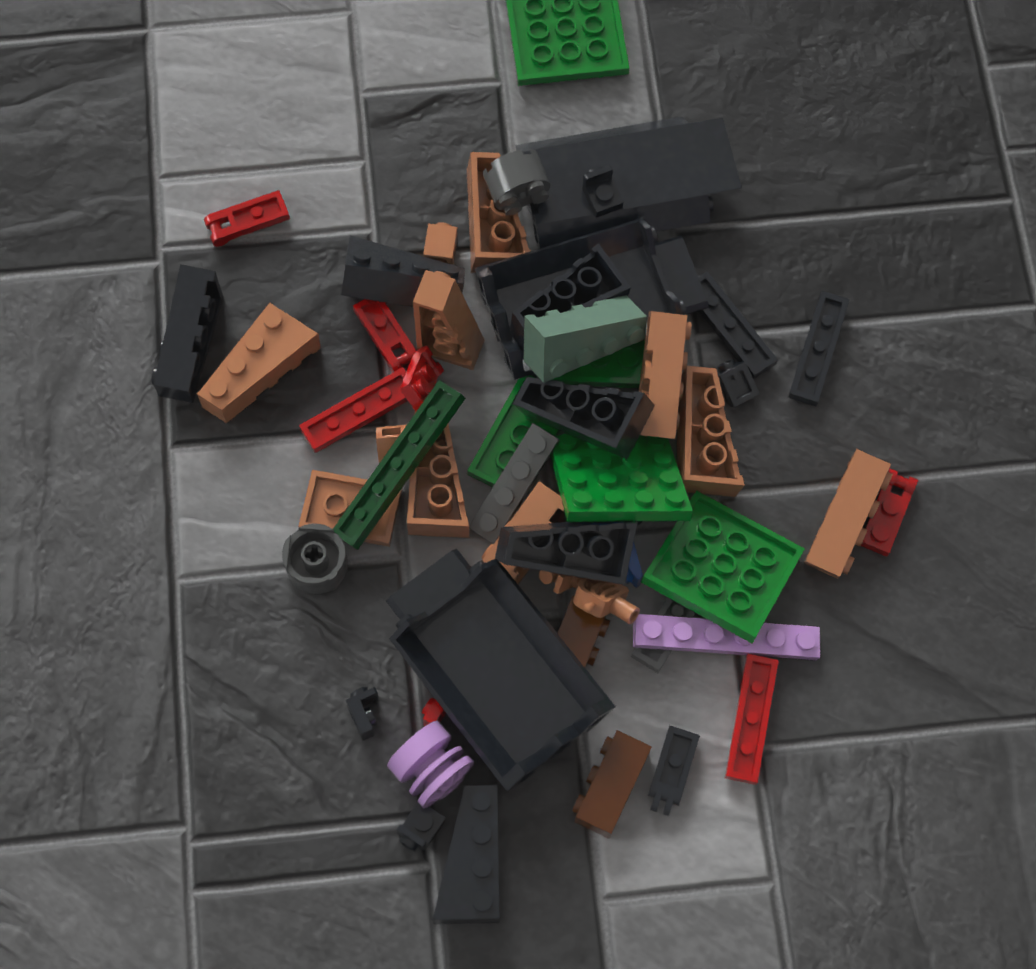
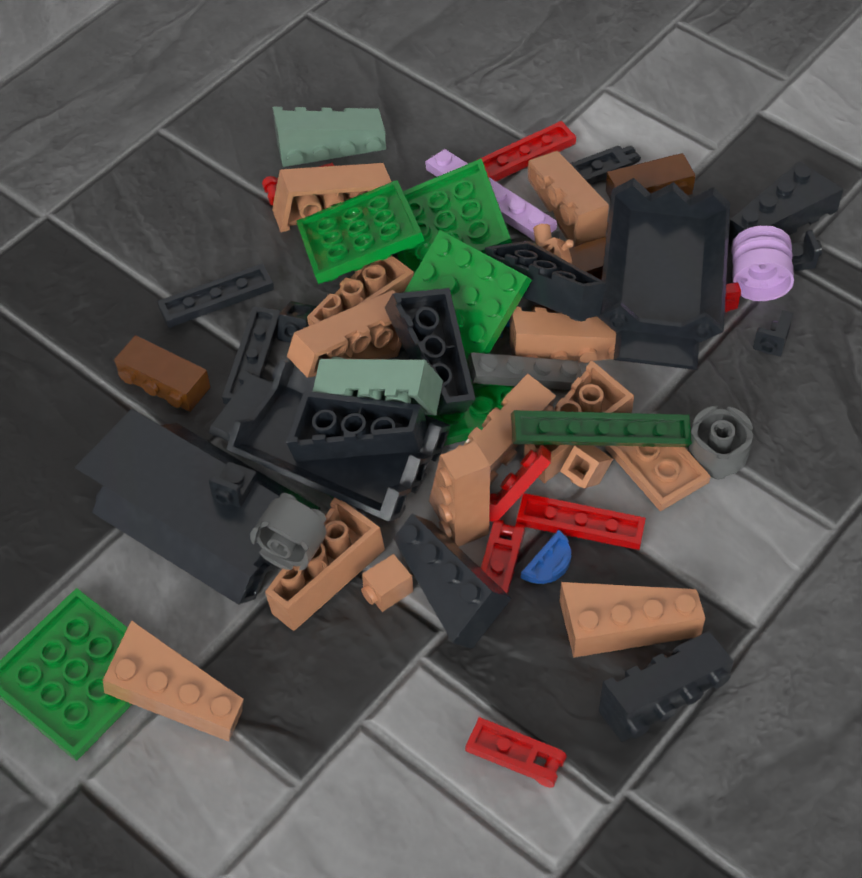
camera: 130 degrees left, 15 degrees down
none -> nougat wedge [103,620,243,742]
none -> reddish brown brick [114,335,211,412]
none -> sand green wedge [273,107,386,167]
none -> green plate [296,180,425,284]
none -> nougat wedge [457,374,556,485]
none -> blue plate [521,530,571,584]
none -> nougat wedge [528,151,609,247]

